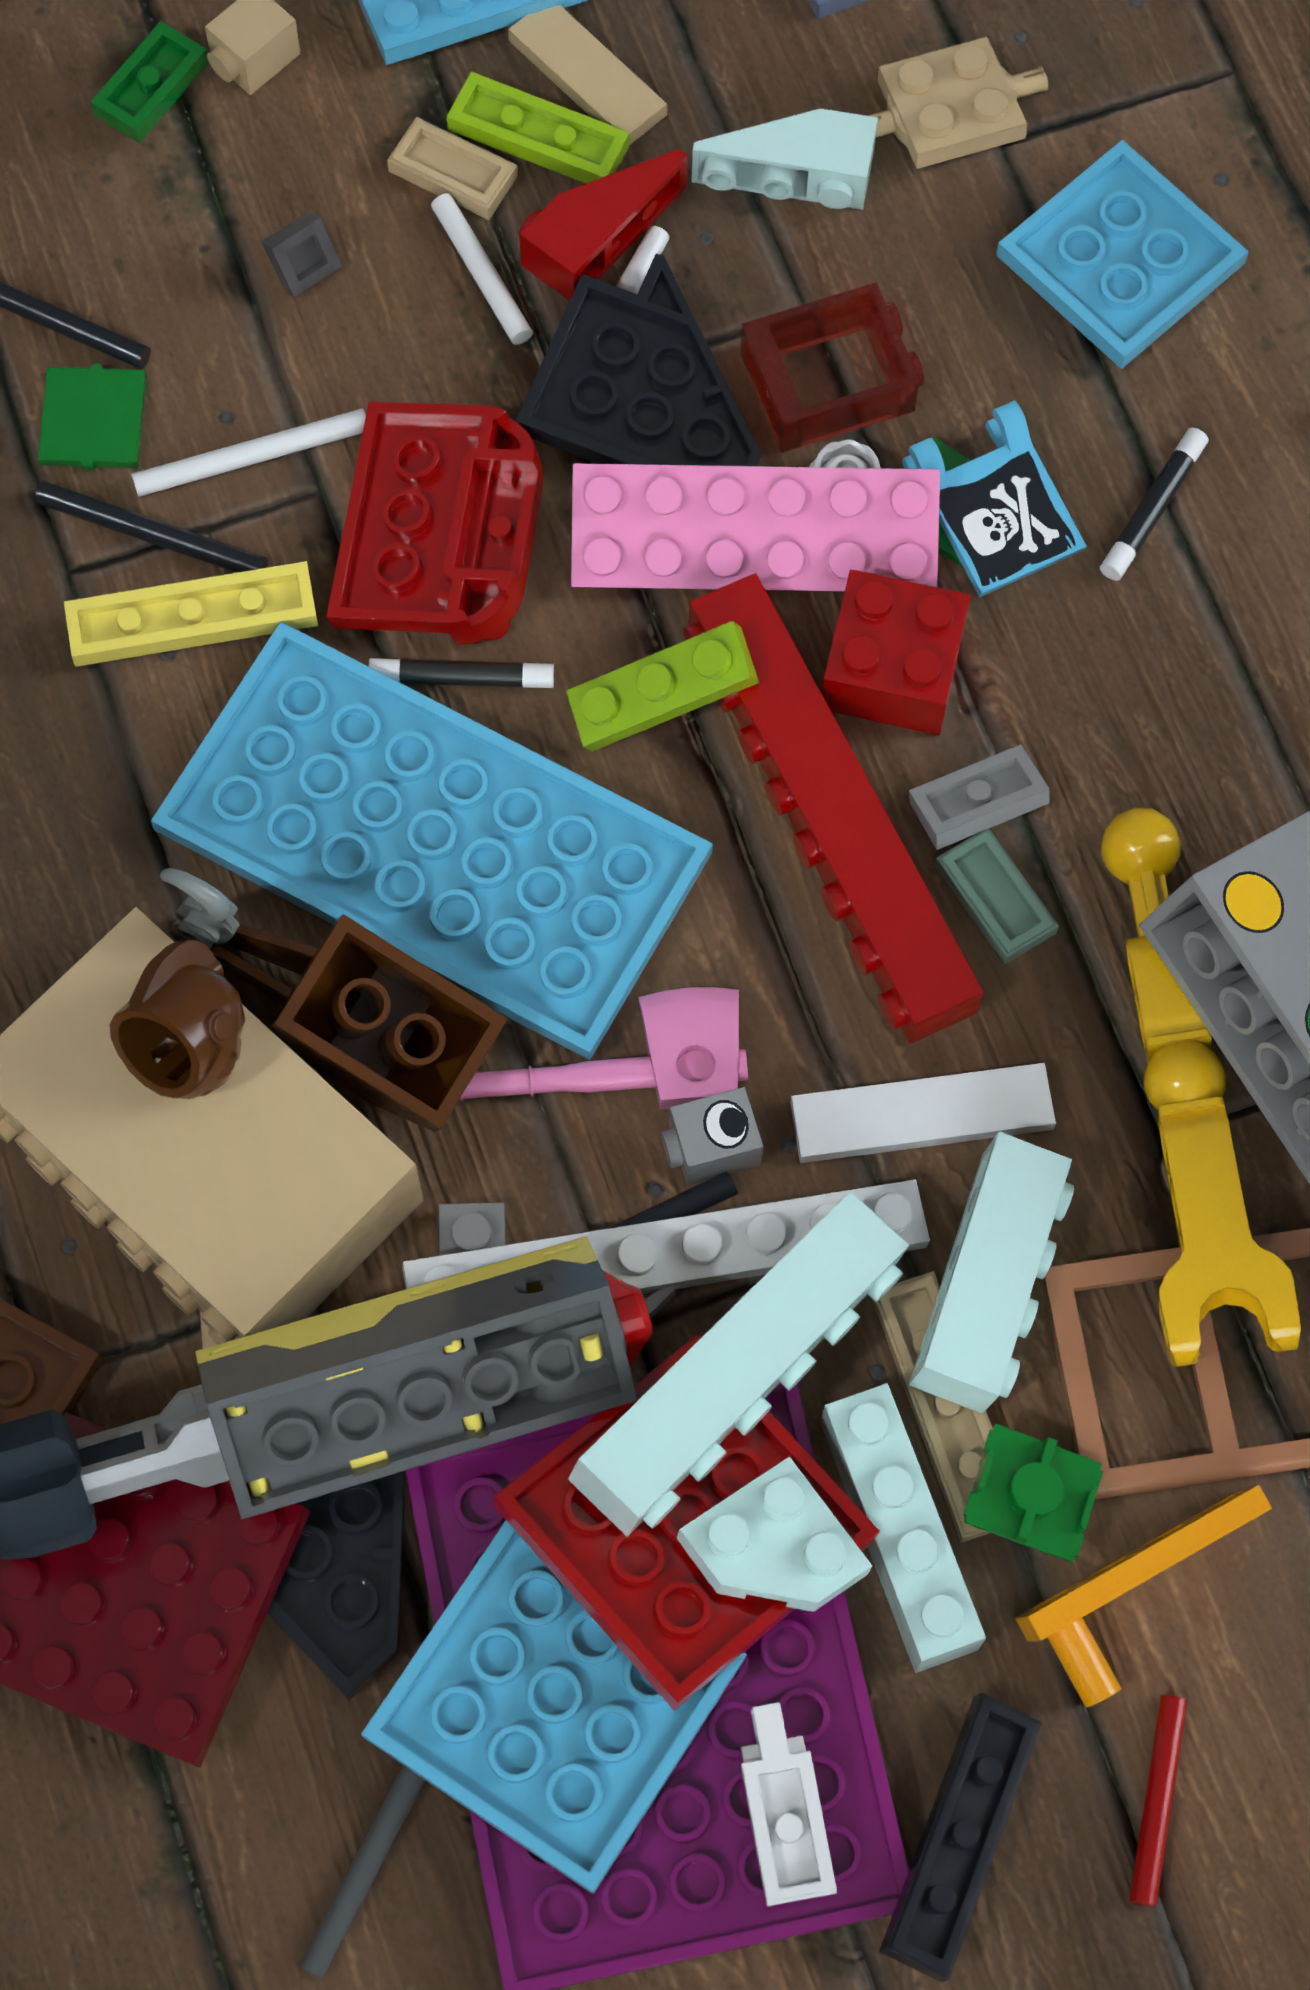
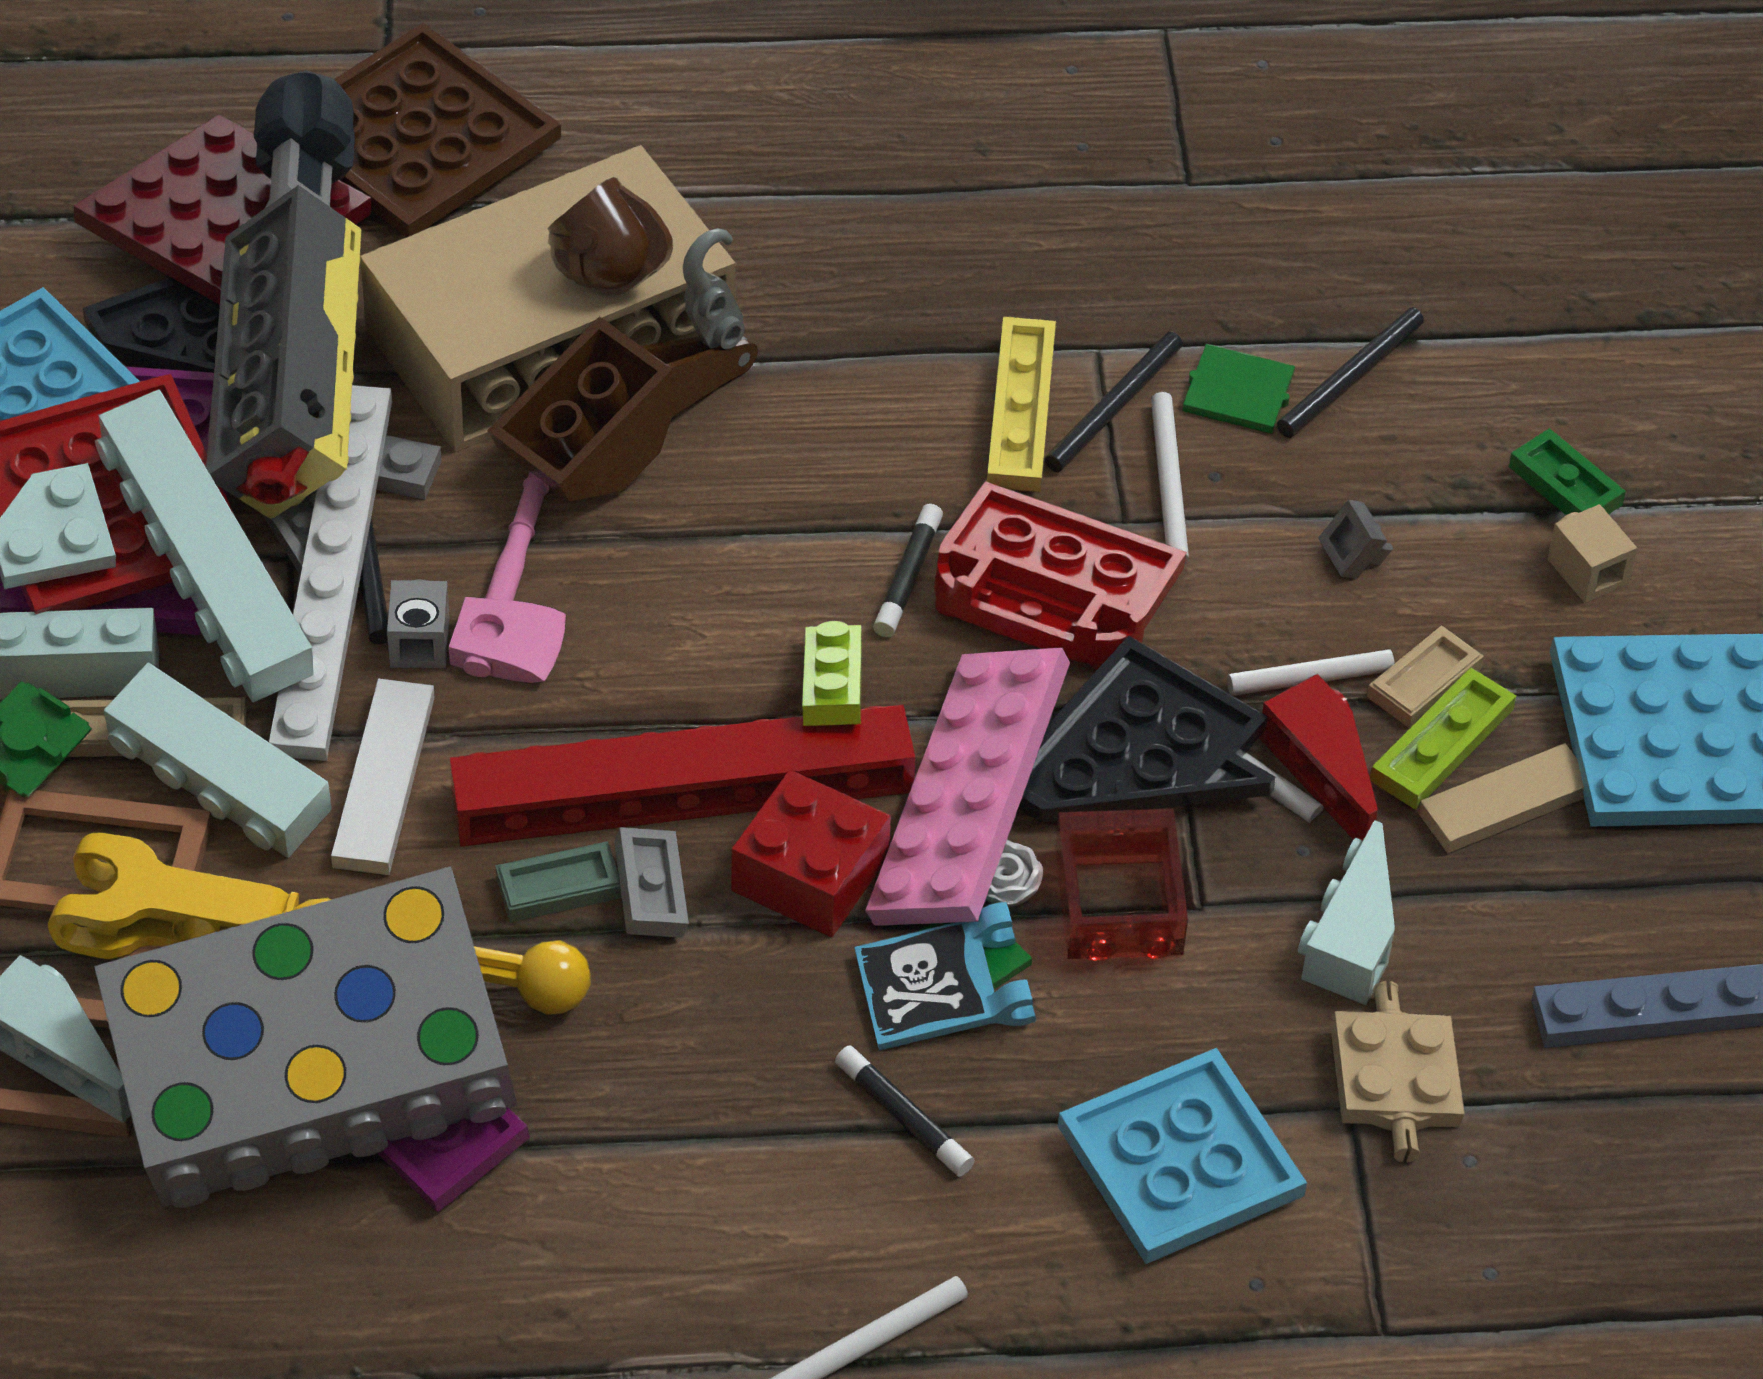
camera: 105 degrees right, 20 degrees down
medium azure plate [151,621,713,1060] -> none

